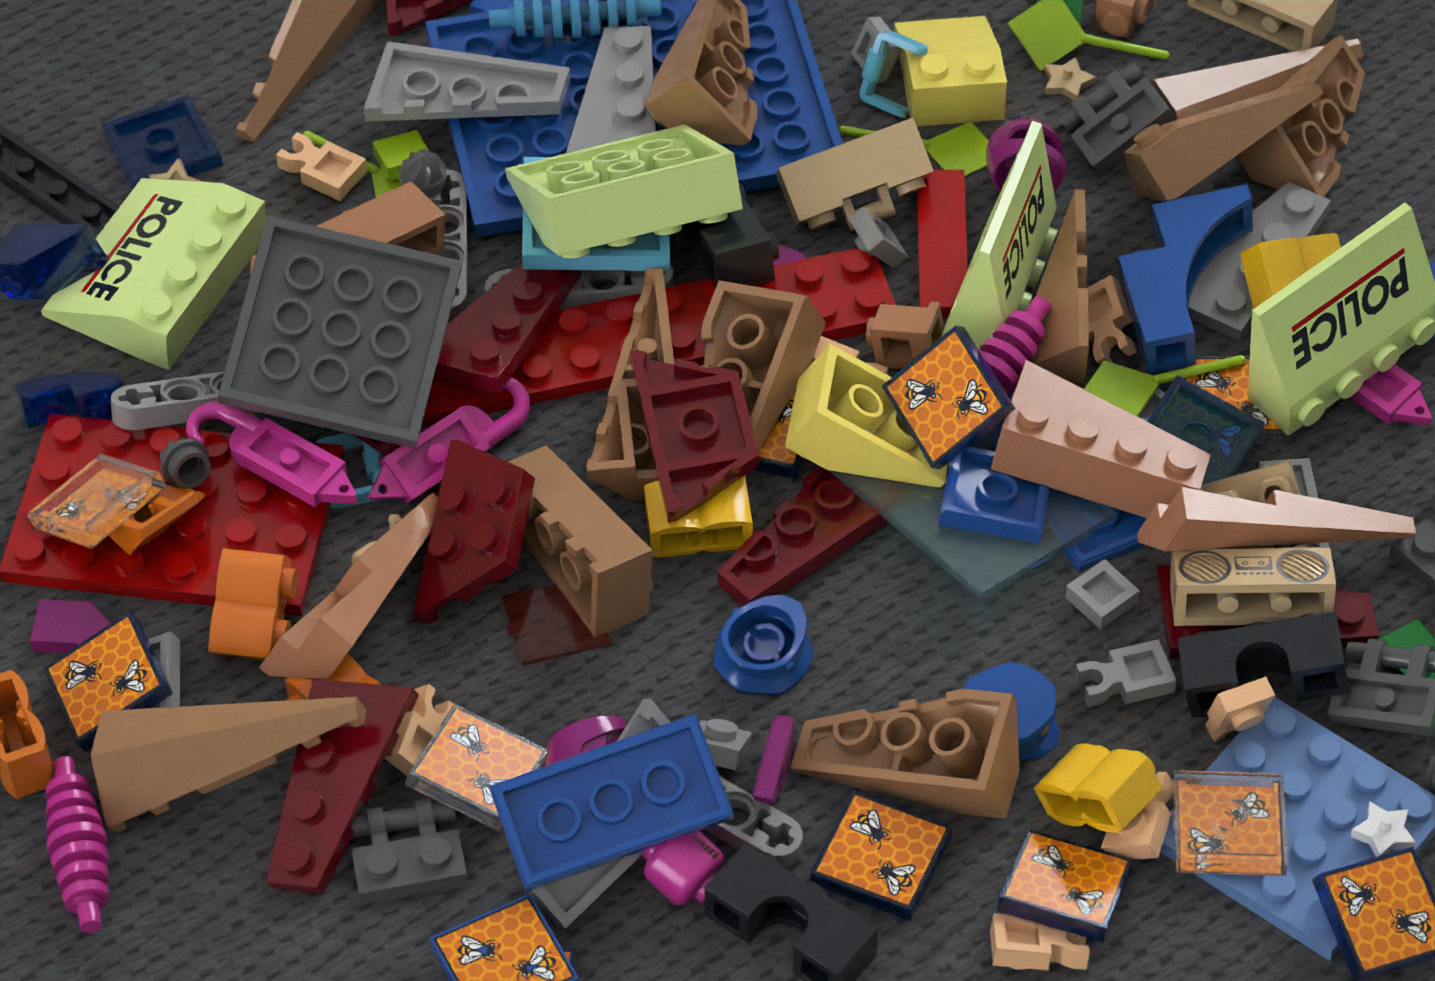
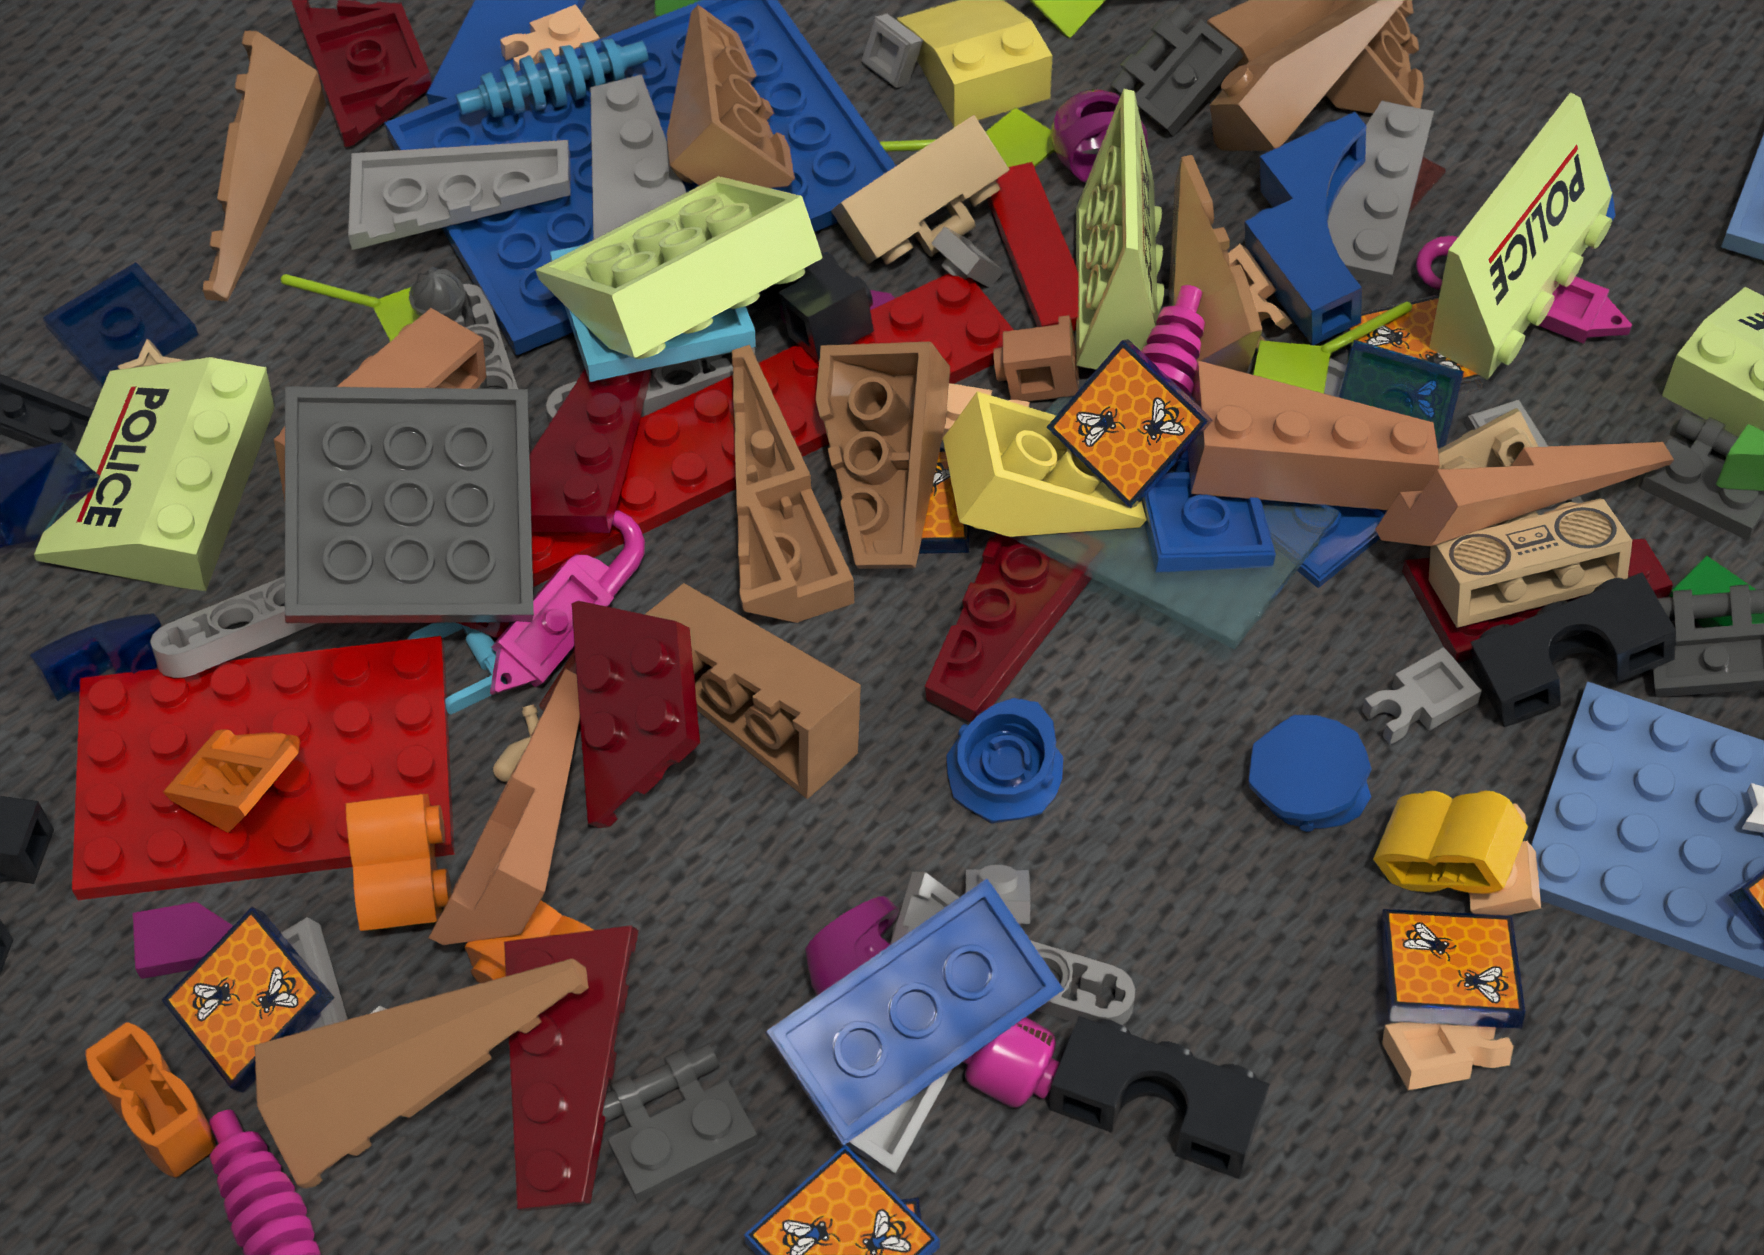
camera: 15 degrees left, 5 degrees up
clear tile [27,454,167,549] -> none
dark grey plate [160,437,211,489] -> none
dark pink plate [186,401,357,508] -> none
light nougat plate [276,132,367,201] -> none
lime tile [372,130,429,181] -> none
light nougat plate [384,684,456,786] -> none
tile [405,704,547,832] -> none
clear red piece [502,584,611,666] -> none
dark red wing [630,350,759,523] -> none
yellow brick [644,476,753,558] -> none
magenta tile [752,715,794,804] -> none
medium nougat wedge [790,689,1020,819] -> none
tile [810,790,953,921] -> none
medium azure piece [859,30,928,118] -> none
tan piece [1044,57,1096,100] -> none
light grey plate [1065,559,1140,630] -> none
clear tile [1173,770,1288,876] -> none
light nougat plate [1205,677,1275,742] -> none
yellow brick [1240,233,1341,309] -> none

